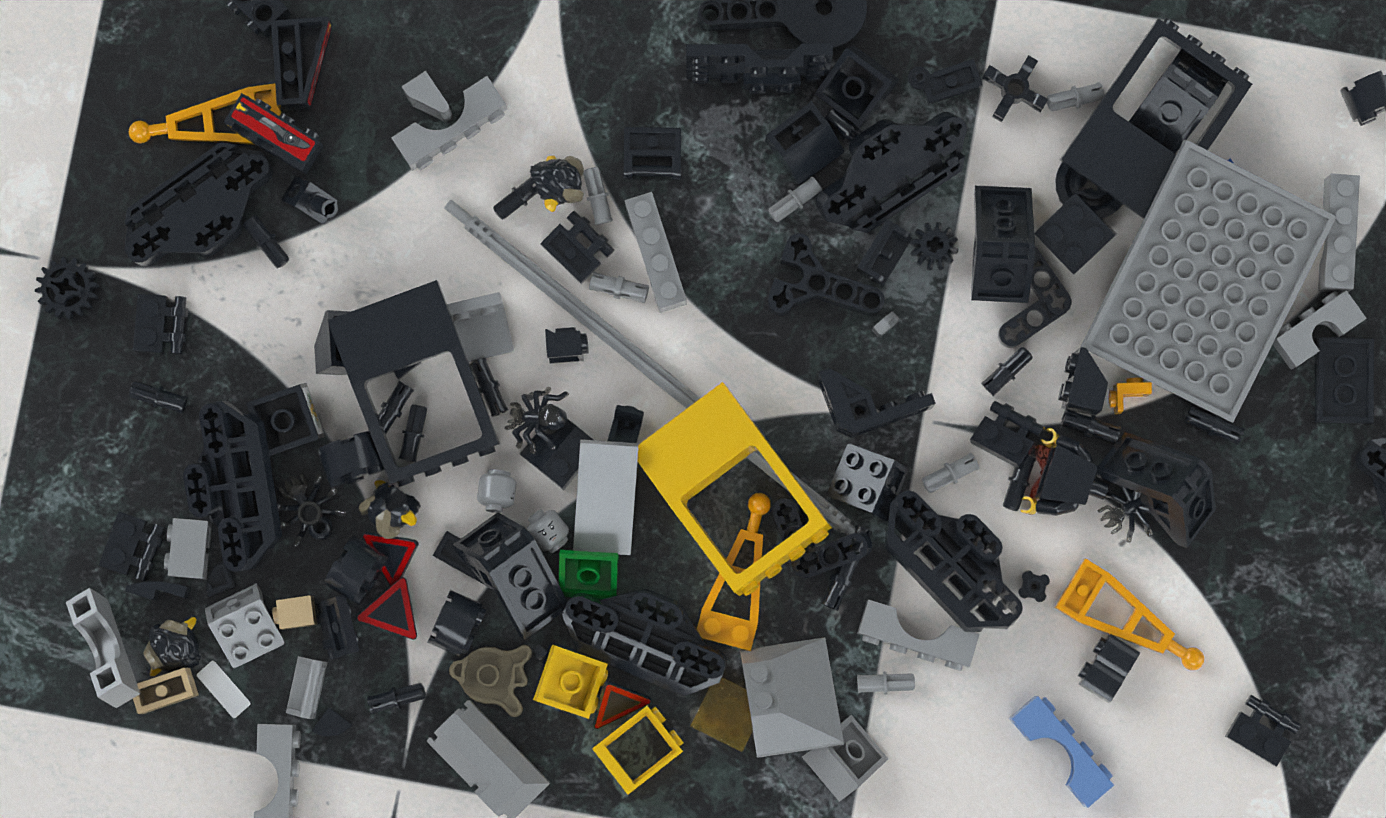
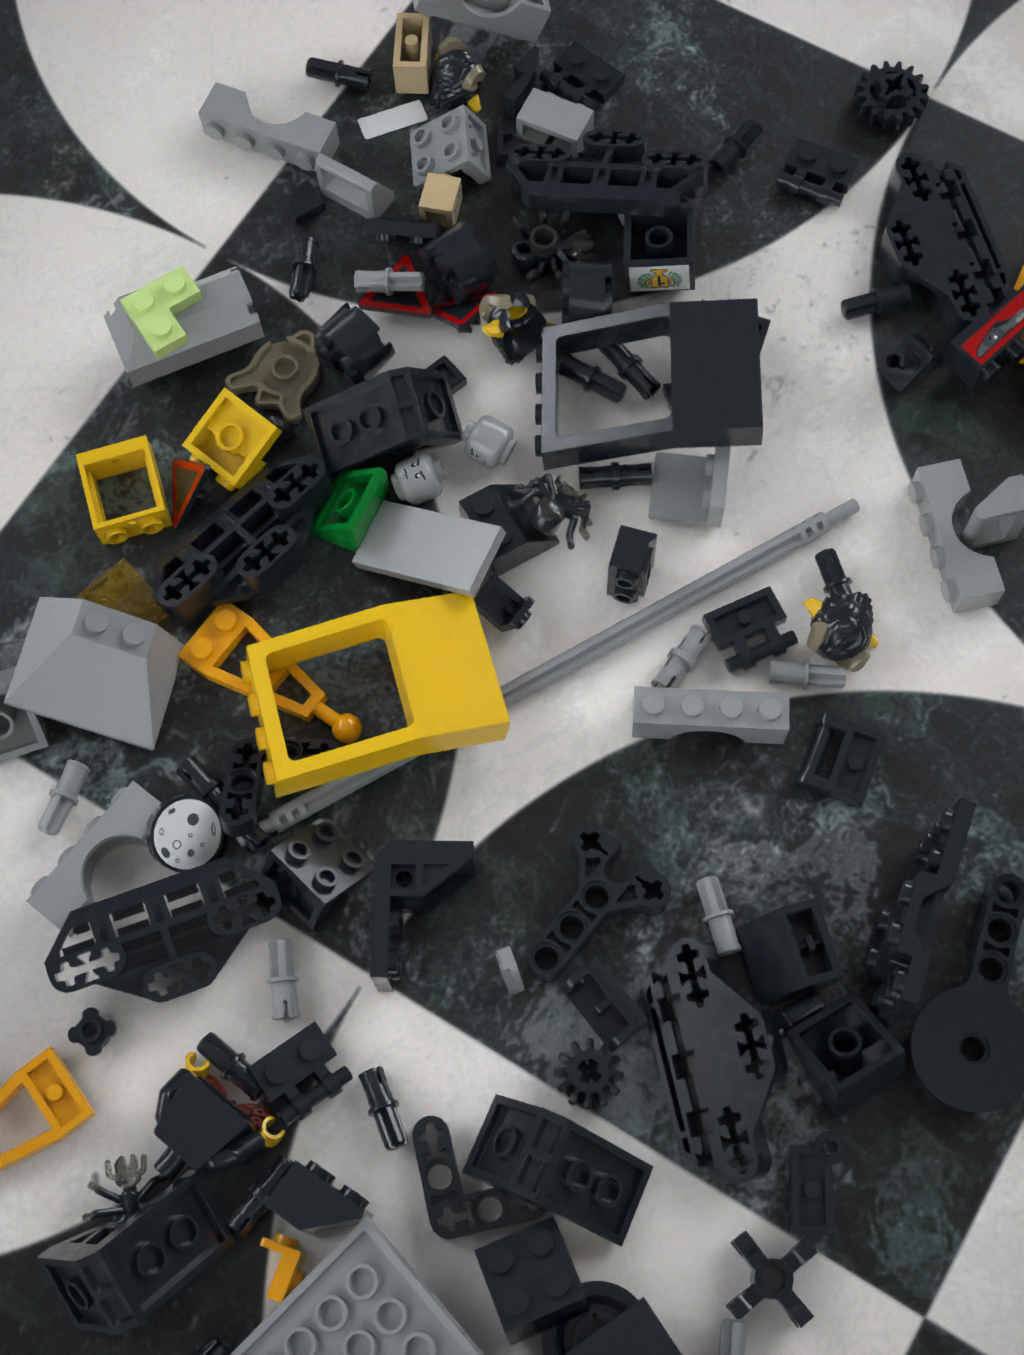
camera: 115 degrees right, 15 degrees down
none -> yellowish green plate [120,265,203,359]
none -> white tile [145,794,224,872]
none -> black axle [305,57,372,91]
none -> light grey axle [354,267,425,296]

